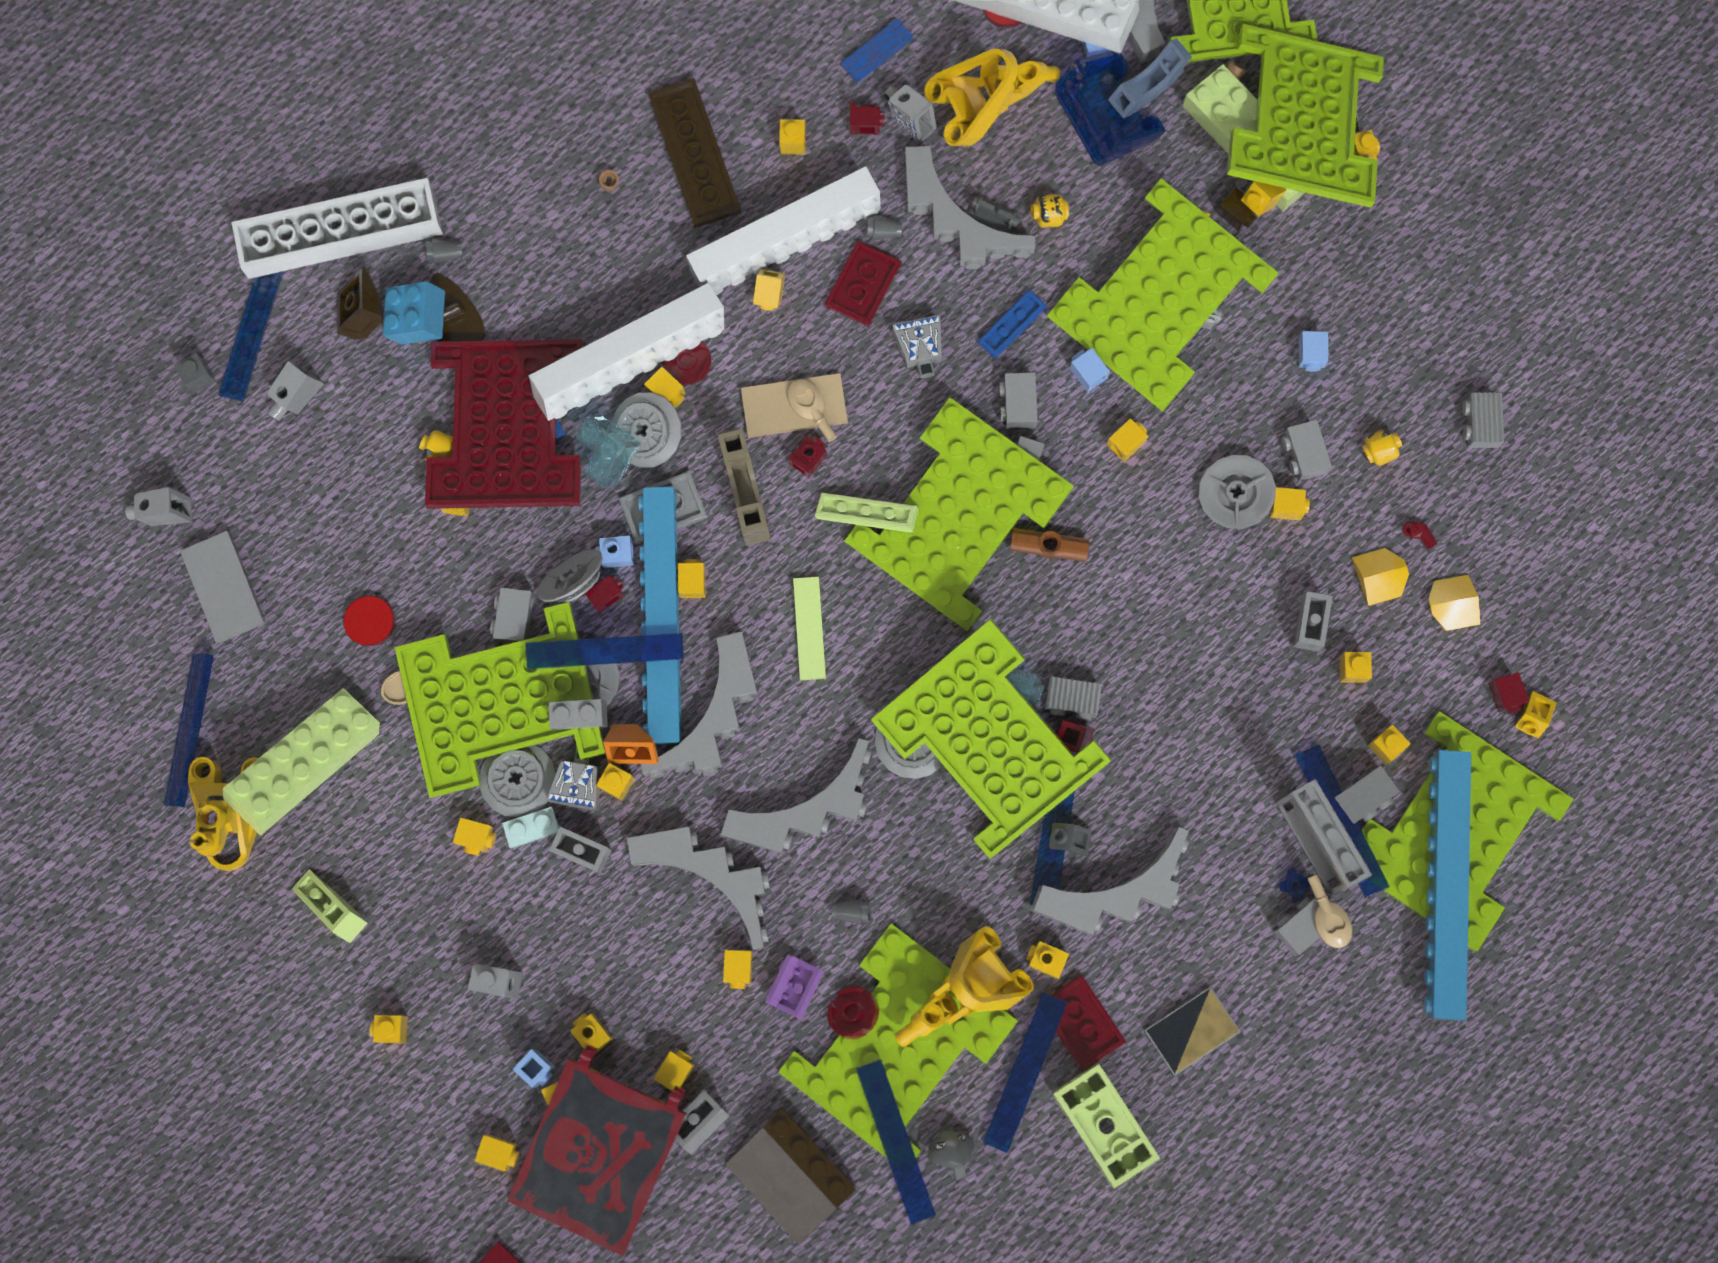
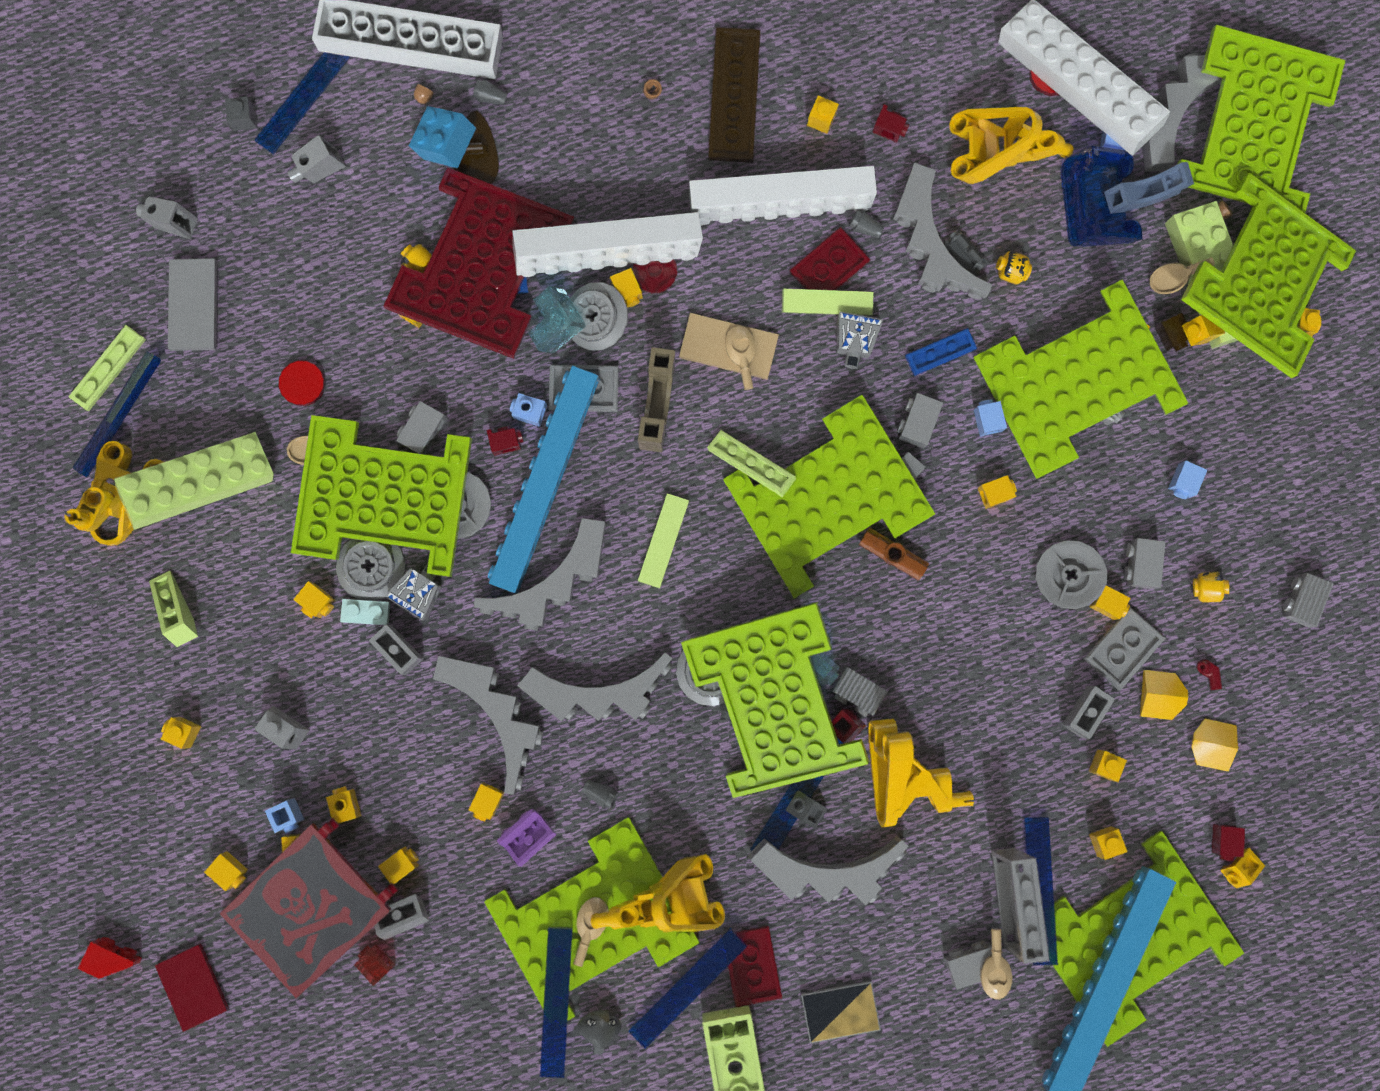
camera: 15 degrees right, 5 degrees up
dark brown slope [337,267,384,340] -> none
clear blue tile [526,633,684,670] -> none
light grey piece [537,549,603,604] -> none
light grey brick [549,699,608,730] -> none
yellow brick [596,763,635,801] -> none
orange slope [603,724,659,764] -> none
yellow brick [678,559,706,598] -> none
slope [725,1108,857,1245] -> none
yellow brick [753,269,785,310] -> none
dark red brick [788,436,827,478] -> none
dark red tile [827,986,879,1039] -> none
blue tile [841,19,913,84] -> none
light grey torso [884,85,937,144] -> none
yellow brick [1026,941,1069,979] -> none
clear blue plate [1279,869,1310,900] -> none
light grey brick [1335,766,1400,824] -> none
none -> yellowish green tile [69,325,146,411]
none -> clear red brick [354,944,395,986]
none -> medium nougat hinge [414,84,434,104]
none -> tan piece [573,897,609,967]
none -> yellowish green tile [782,289,873,316]
none -> yellow connector [868,719,974,827]
none -> light grey tile [1083,607,1166,690]
none -> tan piece [1150,257,1215,294]

